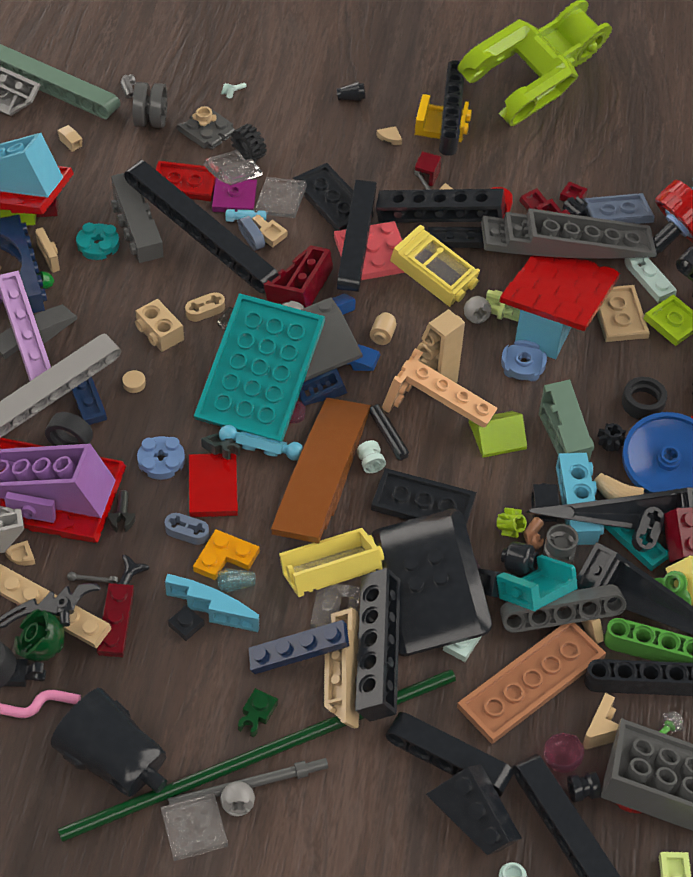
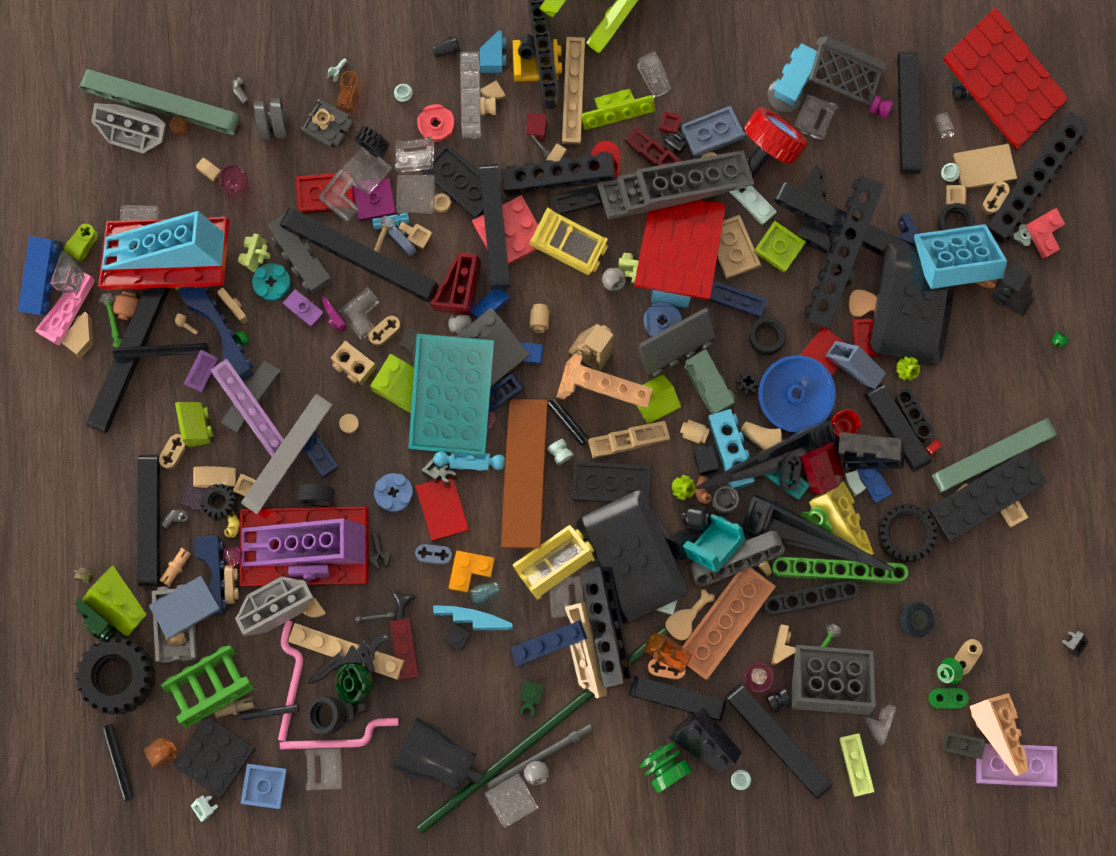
camera: 10 degrees left, 25 degrees up
none -> clear orange plate [169,116,188,134]
none -> clear pink hair [219,165,248,195]
none -> yellowish green hips [238,233,271,272]
none -> medium lavender plate [283,289,324,328]
none -> clear brick [318,168,359,221]
none -> magenta plate [323,297,347,333]
none -> clear orange piece [335,70,360,110]
none -> clear brick [338,287,379,340]
none -> lime slope [370,354,414,413]
none -> piece [374,216,396,252]
none -> light aqua plate [394,84,413,102]
none -> clear plate [395,136,434,173]
none -> coral plate [417,104,455,142]
none -> tan tile [432,193,451,213]
none -> clear beam [460,51,481,138]
none -> dark azure slope [480,31,506,73]
none -> tan wheel [480,97,496,115]
none -> black cone [518,34,536,60]
none -> tan plate [562,37,585,145]
none -> lime bracket [581,89,655,130]
none -> tan slope [588,421,670,458]
none -> dark grey slope [637,308,715,378]
none -> clear slope [638,51,671,98]
none -> green wheel [639,742,692,793]
none -> clear orange slope [643,633,692,672]
none -> light nougat beam [648,658,685,680]
none -> tan piece [665,589,715,641]
none -> tan brick [680,420,710,443]
none -> dark blue plate [709,281,767,318]

